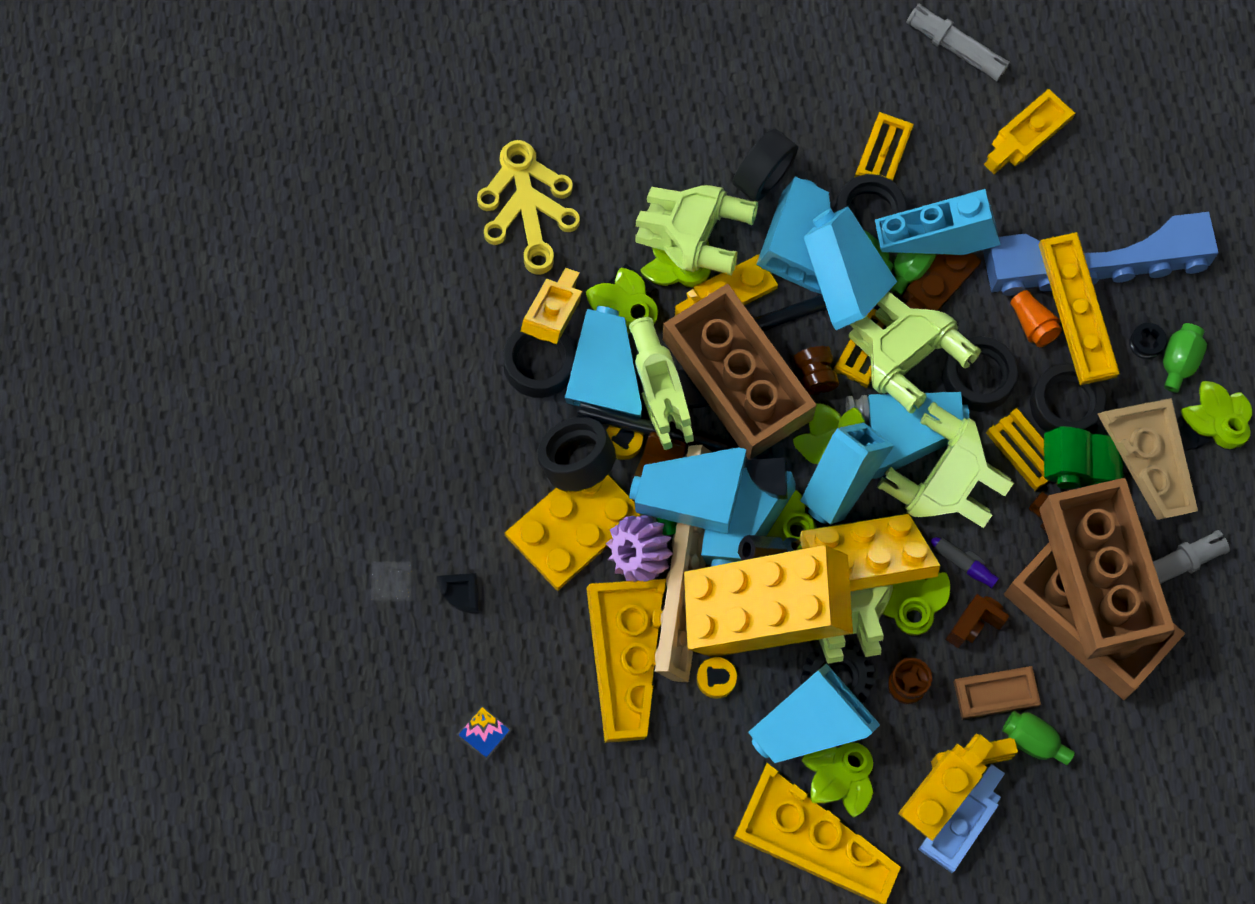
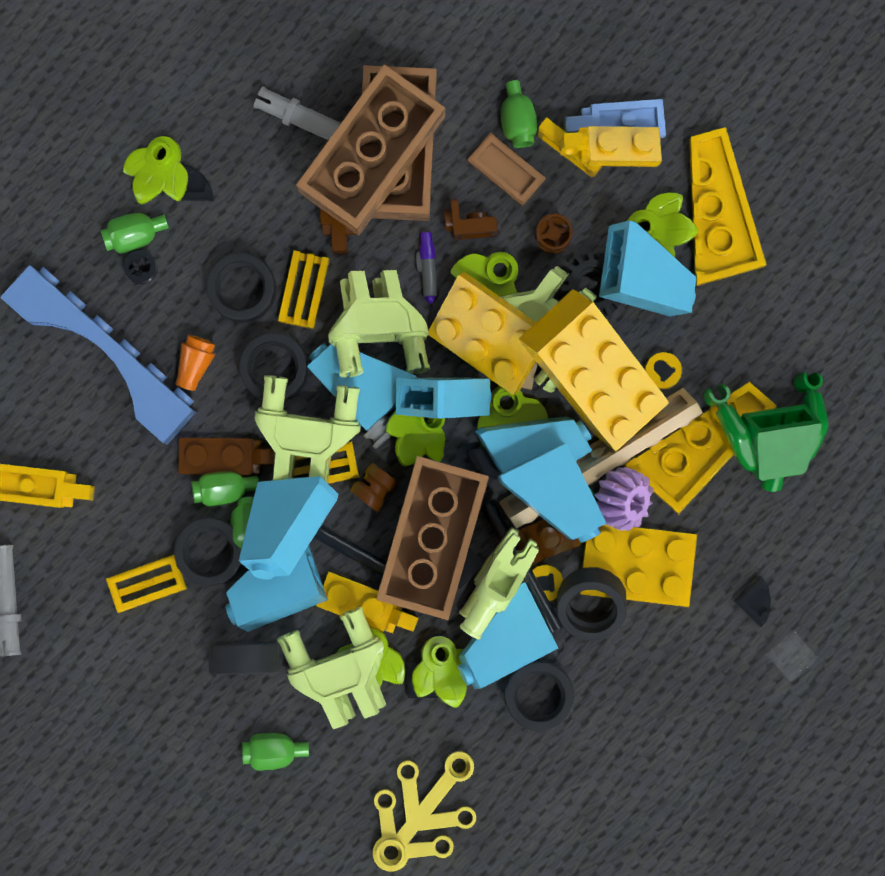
camera: 125 degrees left, 15 degrees up
tile [456,705,513,762] -> none
yellow hinge [520,268,582,344] -> none
black bar [738,535,801,561] -> none
black tile [746,457,788,499] -> none
medium azure slope [875,189,1001,255] -> none
yellow tile [1038,232,1120,385] -> none
green brick [1044,426,1123,489] -> none
tan wing [1098,398,1198,520] -> none
none -> bright green plant [242,733,309,771]
none -> green torso [703,372,828,492]

